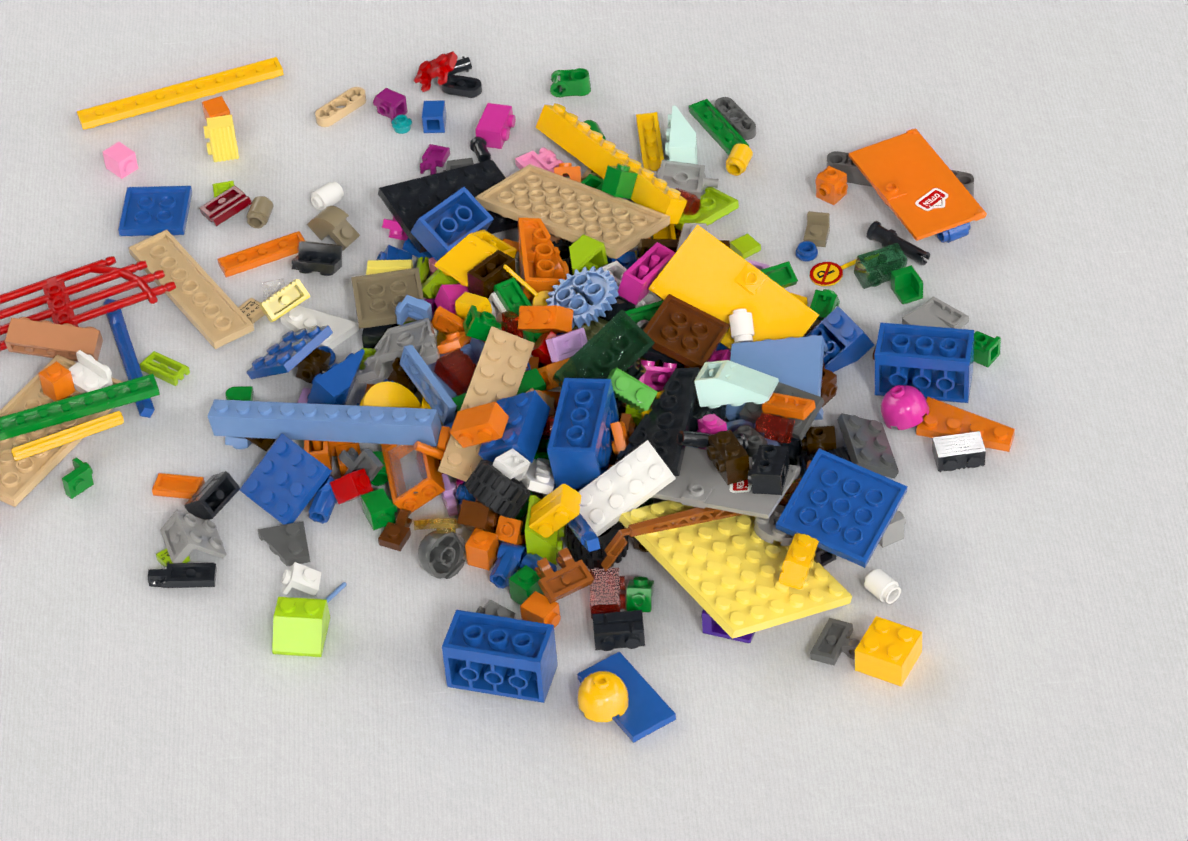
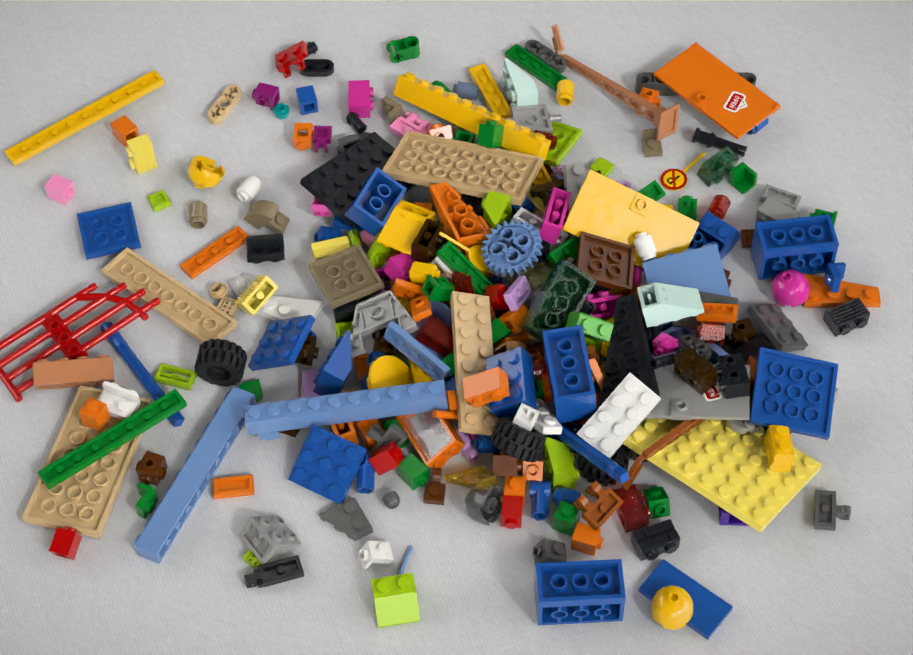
camera: 20 degrees left, 10 degrees up
yellow axle [11,411,124,461] -> none
black brick [184,471,240,520] -> none
dark red plate [199,185,252,226] -> none
medium blue bracket [395,295,433,326] -> none
orange brick [518,305,573,333] -> none
yellow brick [529,484,581,538] -> none
blue plate [796,241,818,262] -> none
yellow brick [855,616,922,686] -> none
white brick [864,569,901,604] -> none
none -> medium blue brick [135,386,256,564]
none -> reddish brown brick [136,451,168,486]
none -> yellow cylinder [188,155,225,189]
none -> black tyre [194,339,247,386]
none -> tan plate [210,282,228,300]
none -> orange brick [293,123,314,151]
none -> dark tan bracket [382,95,403,125]
none -> dark grey hinge [382,491,400,509]
none -> sand blue brick [453,81,479,101]
none -> red brick [501,495,523,529]
none -> nougat piece [551,24,680,141]
none -> clear red brick [708,195,731,220]
none -> blue bracket [824,262,846,293]

